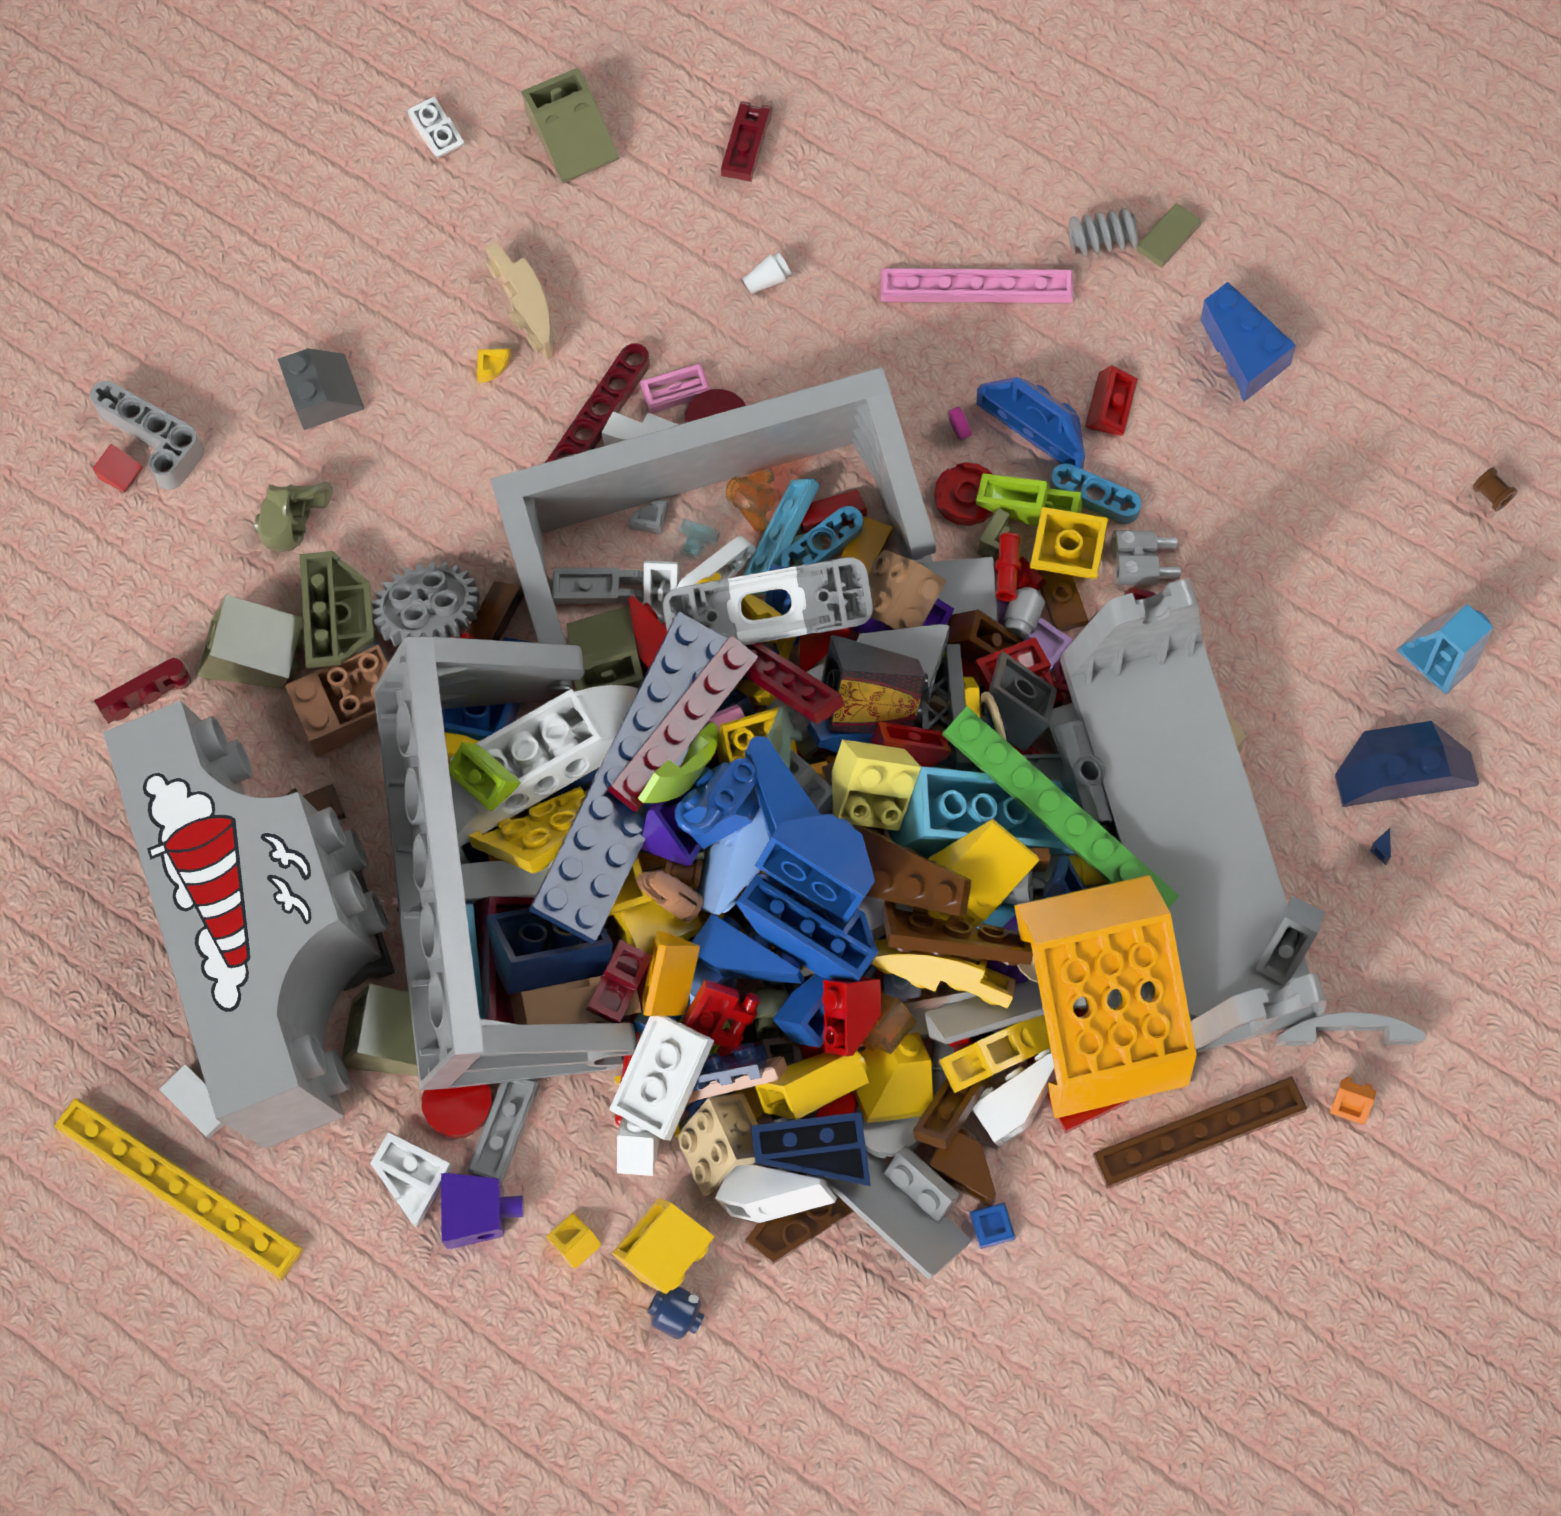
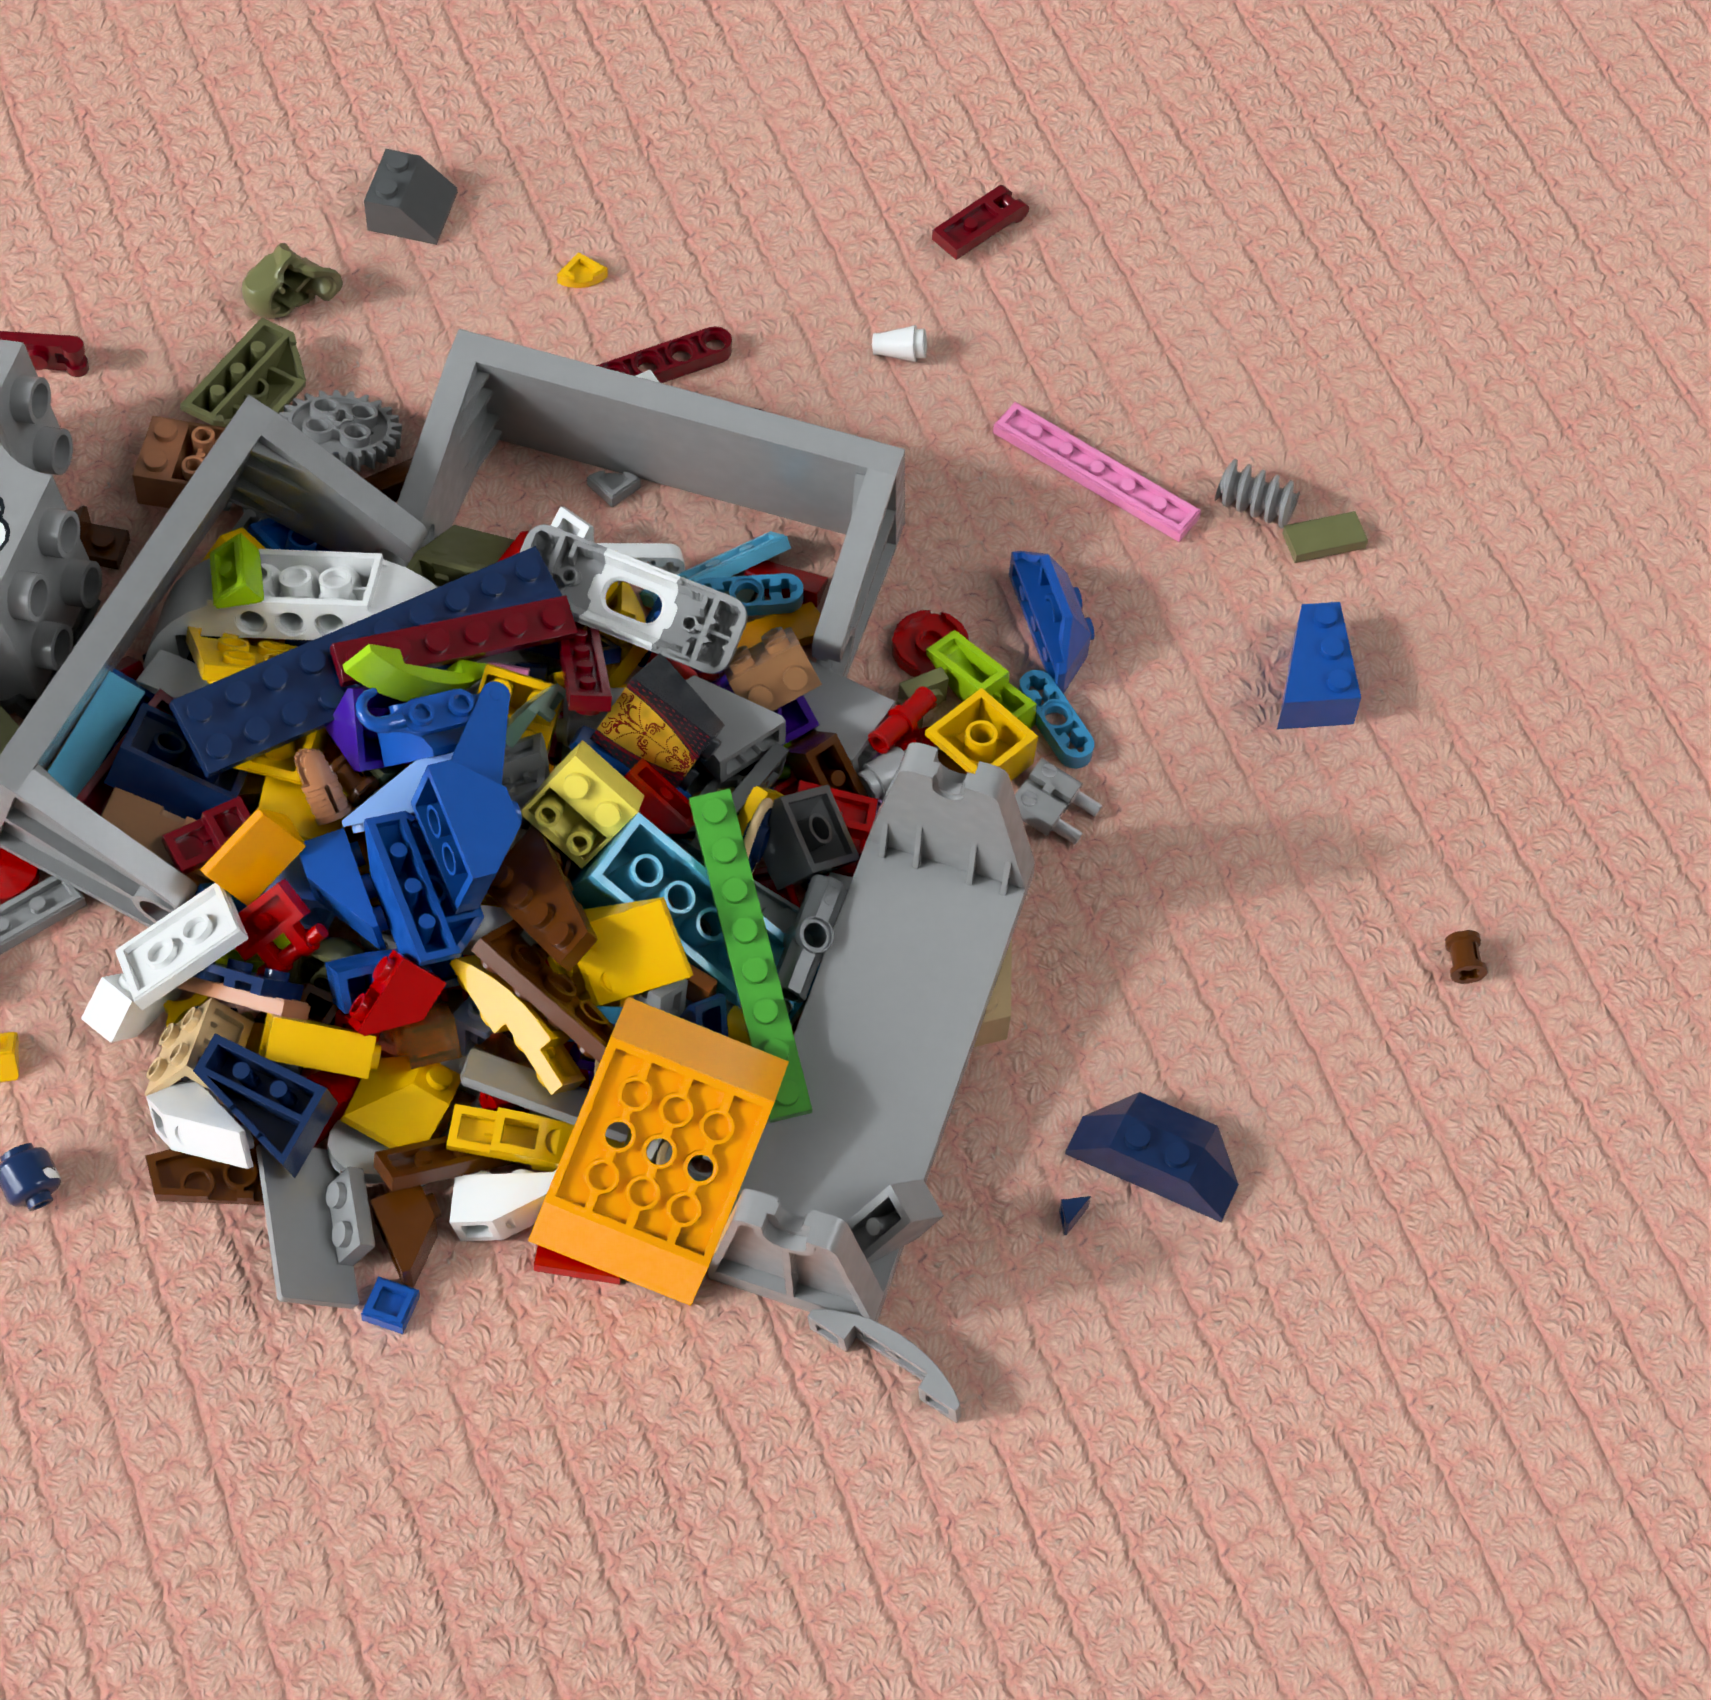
camera: 25 degrees right, 10 degrees down
light grey beam [90,381,204,490] -> none
slope [93,444,143,493] -> none
slope [197,594,304,689] -> none
white slope [407,96,464,159] -> none
tan slope [486,241,554,360] -> none
olive slope [521,68,619,183] -> none
light grey hinge [552,568,644,604] -> none
yellow slope [612,1198,714,1294] -> none
bright pink tile [640,363,710,413] -> none
clear light blue tile [679,518,720,558] -> none
clear orange rock [726,469,781,531] -> none
dark pink tile [947,406,972,440] -> none
red slope [1085,365,1138,436] -> none
reddish brown tile [1093,1076,1307,1189] -> none
orange tile [1330,1077,1377,1125] -> none
dark azure wedge [1396,604,1494,695] -> none

